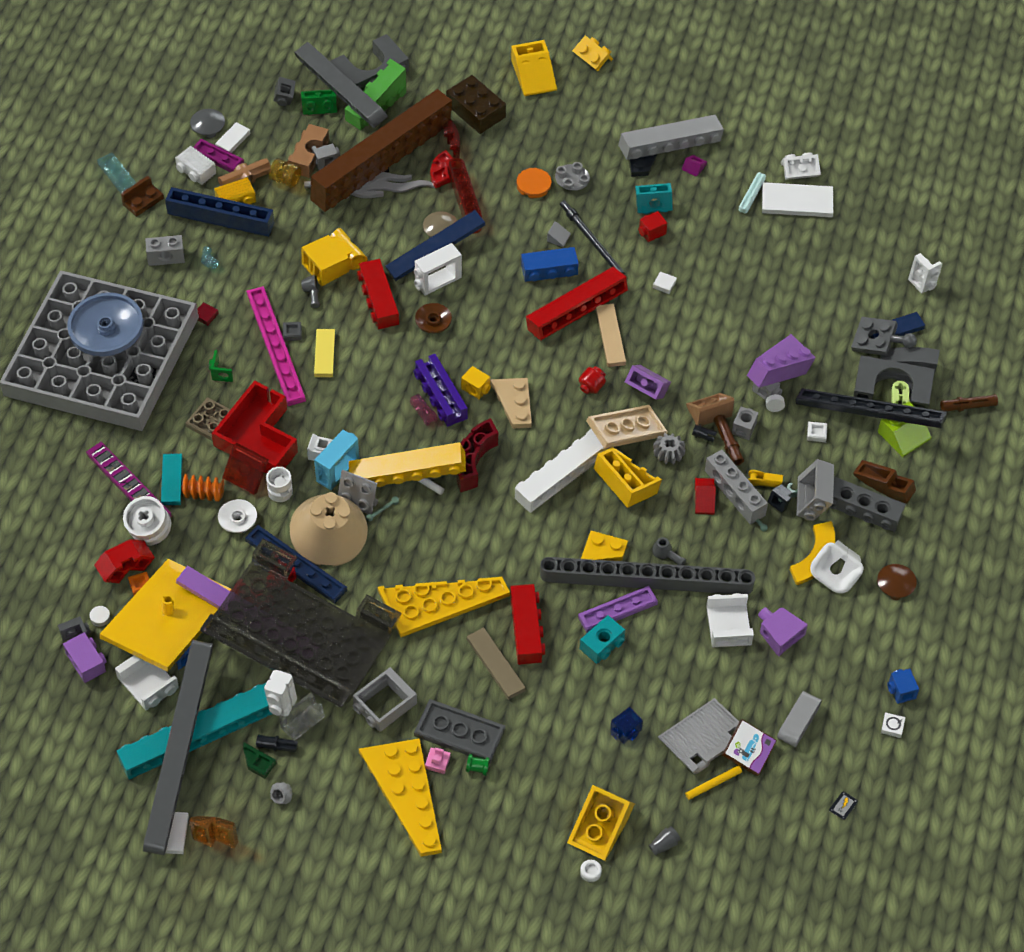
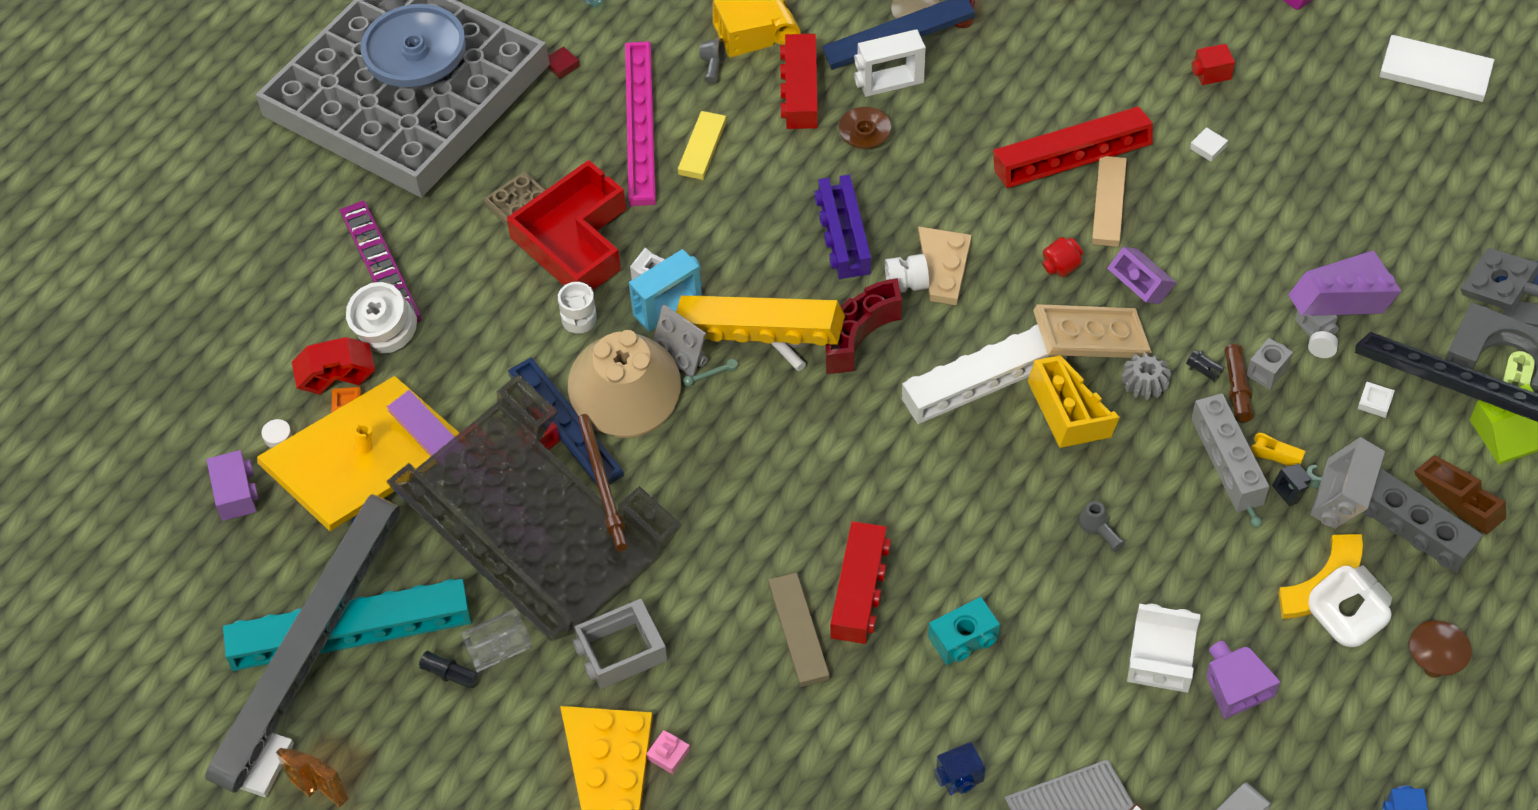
camera: 20 degrees right, 0 degrees up
dark grey bracket [58,616,91,641] -> none
white panel [115,655,179,711] -> none
teal tile [161,453,183,505] -> none
orange piece [182,474,224,502] -> none
green bracket [209,350,233,382] -> none
white dish [218,499,257,533] -> none
clear red tile [222,443,269,495] -> none
dark green tile [243,742,277,779] -> none
white brick [264,670,297,716] -> none
light grey piece [270,782,293,804] -> none
dark grey tile [283,322,302,341] -> none
yellow wing [377,577,510,637] -> none
clear pink bar [410,394,438,426] -> none
dark grey tile [414,699,505,763] -> none
yellow brick [461,366,491,399] -> none
green bush [466,754,490,776] -> none
blue brick [521,247,579,282] -> none
dark grey beam [540,557,755,594] -> none
light grey slope [547,222,571,247] -> none
black bar [560,200,625,275] -> none
medium lavender tile [578,586,658,633] -> none
yellow wing [581,531,628,561] -> none
teal brick [635,183,673,214] -> none
medium nougat slope [686,393,734,426] -> none
red slope [695,478,716,515] -> none
light aqua axle [739,172,766,214] -> none
white bracket [781,153,821,180] -> none
none -> reddish brown bar [578,414,628,551]
none -> white wheel [885,254,929,293]

